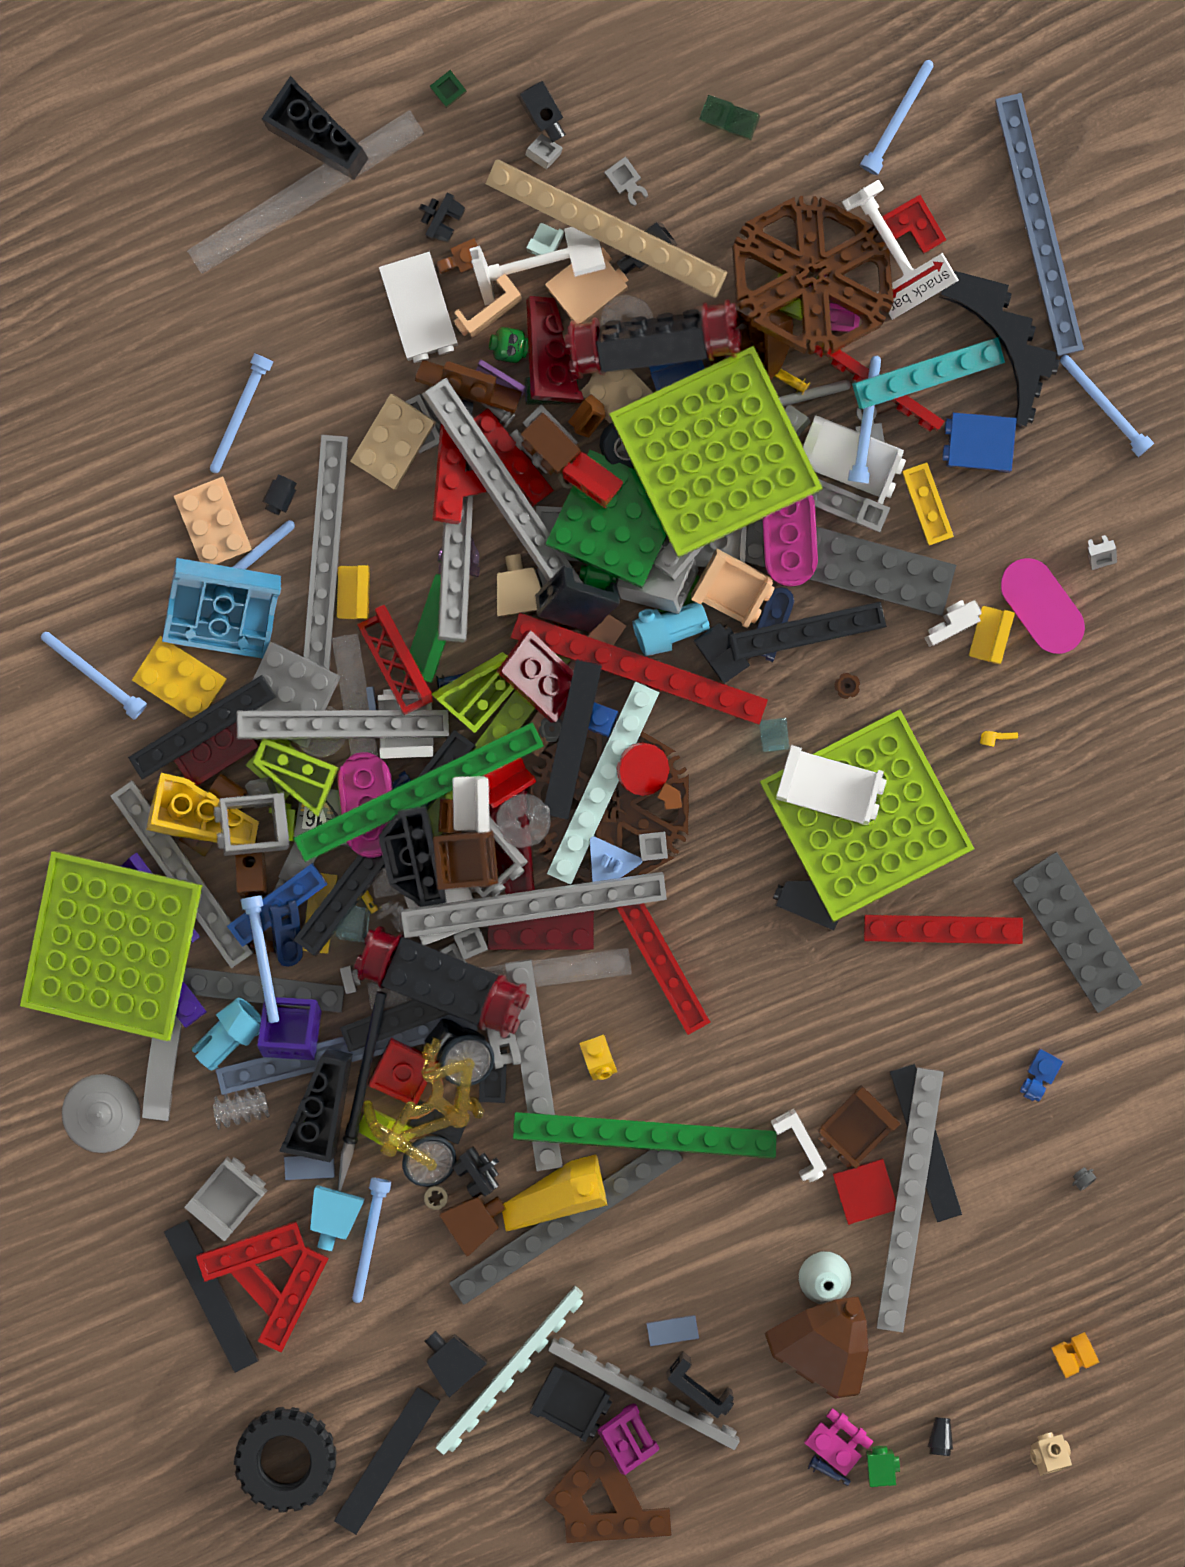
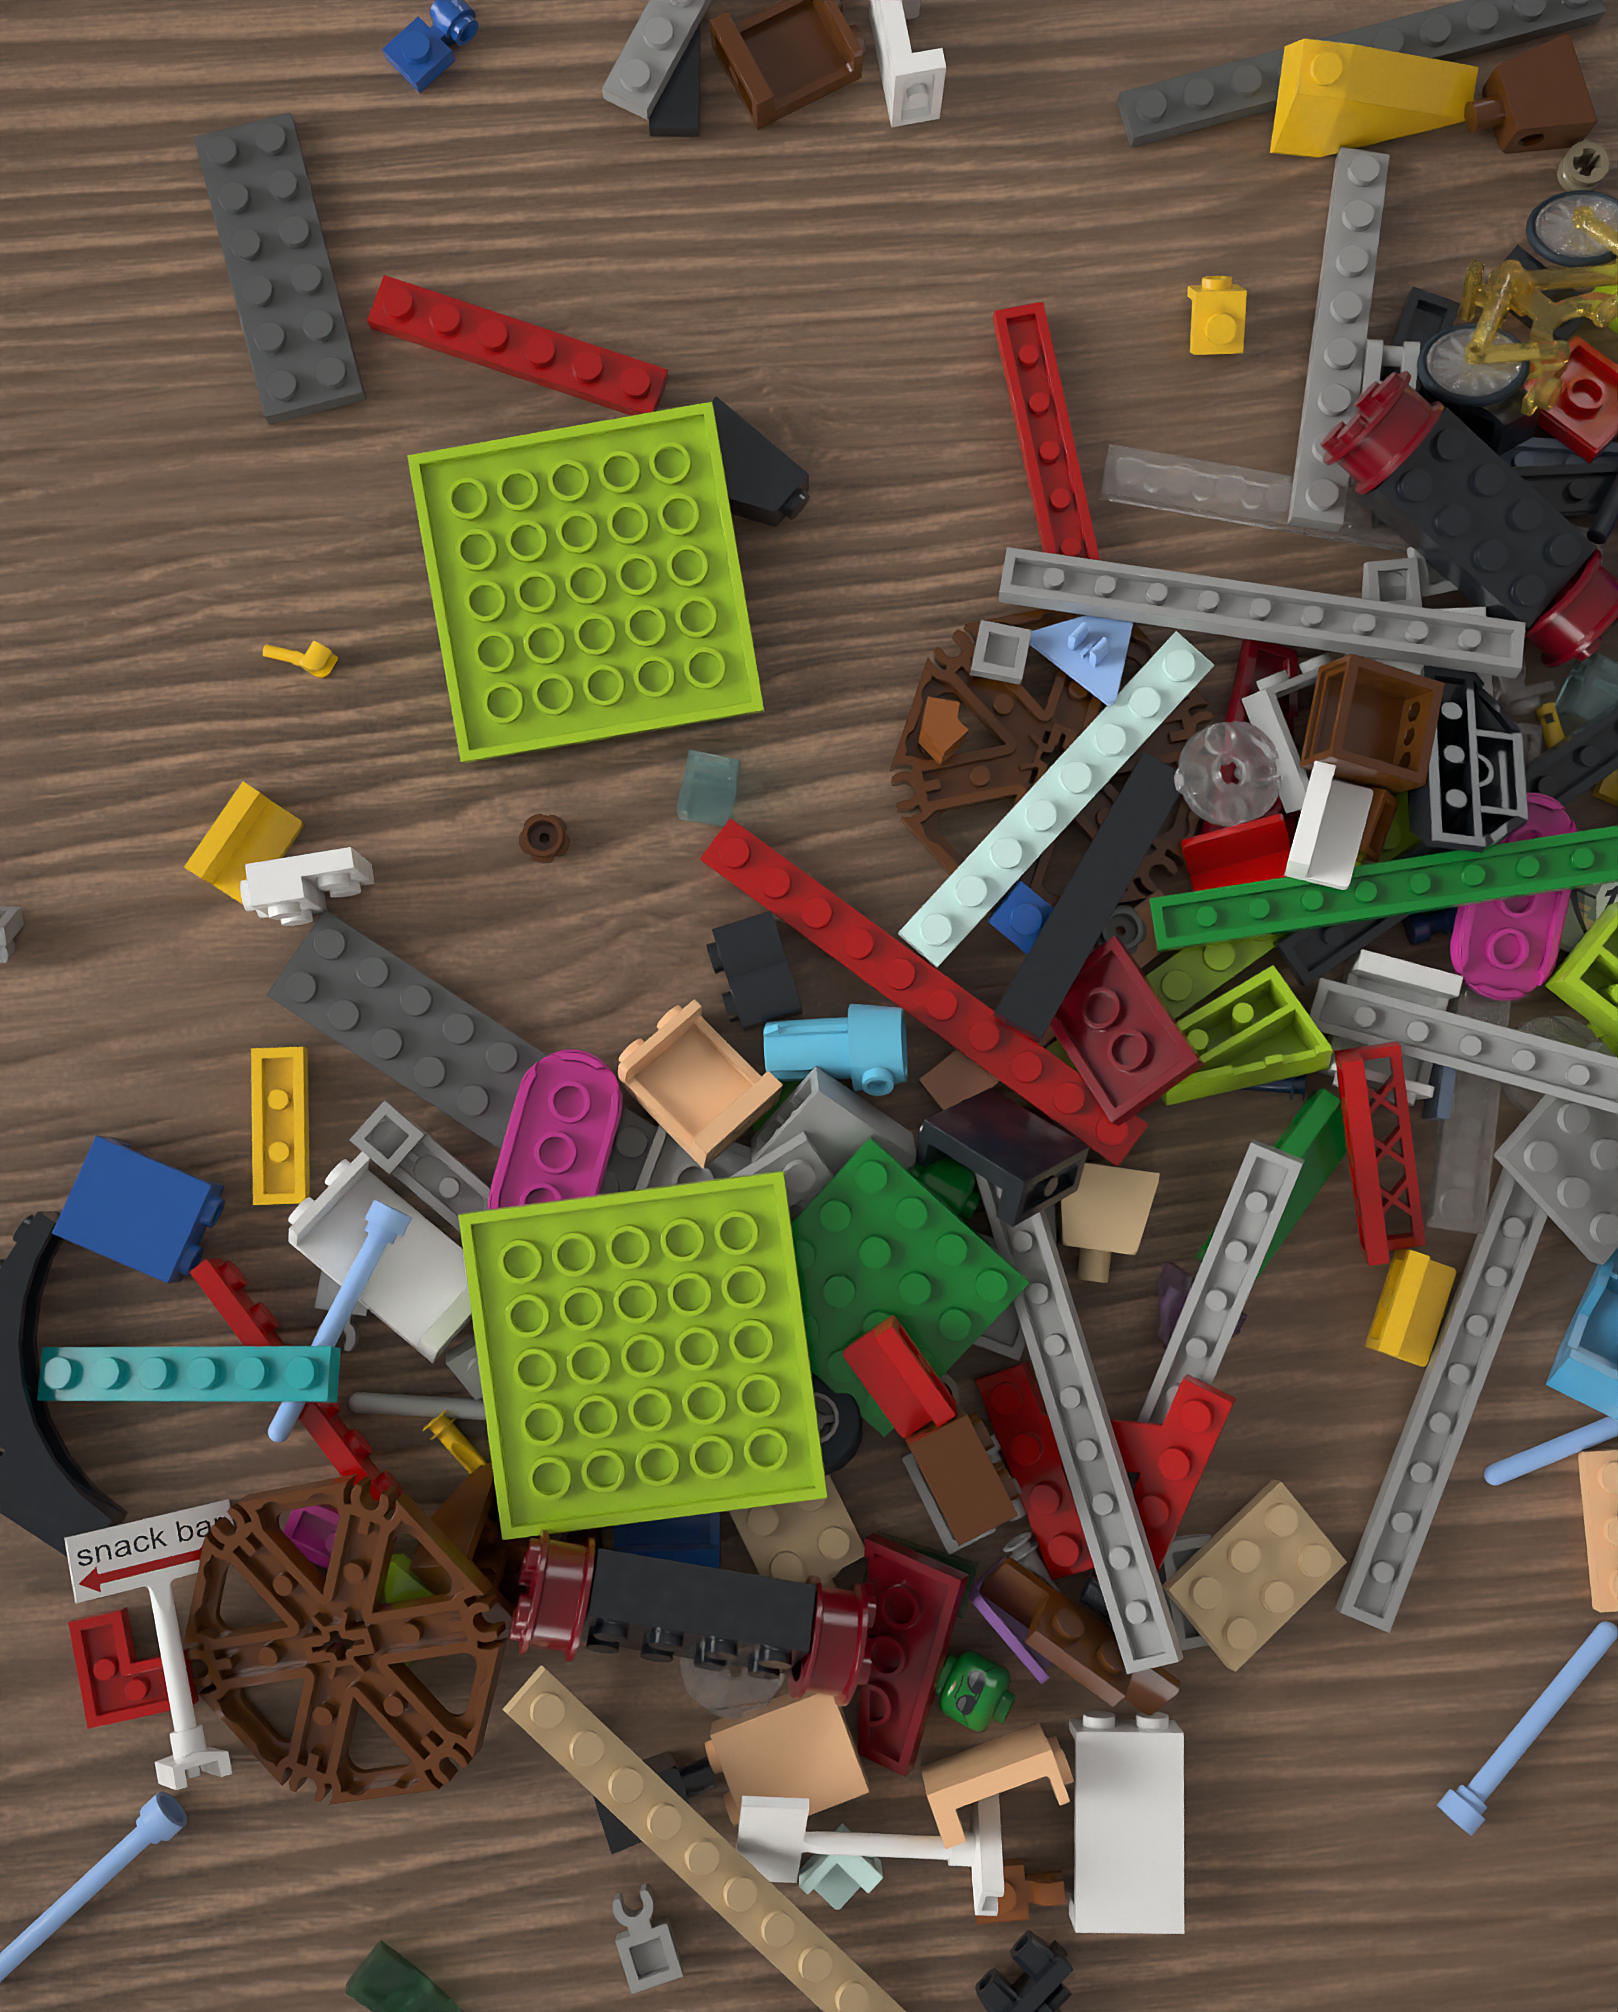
camera: 165 degrees left, 5 degrees down
black brick [262,474,297,516] -> none
black hips [453,1146,499,1198] -> none
dark red wing [488,910,594,950] -> none
green plate [513,1112,777,1159] -> none
dark orange piece [568,394,606,438] -> none
red tile [617,742,669,796] -> none
black tile [728,602,887,661] -> none
dark blue plate [757,587,794,662] -> none
white panel [776,745,886,825] -> none
dark pink tile [1001,558,1085,654] -> none

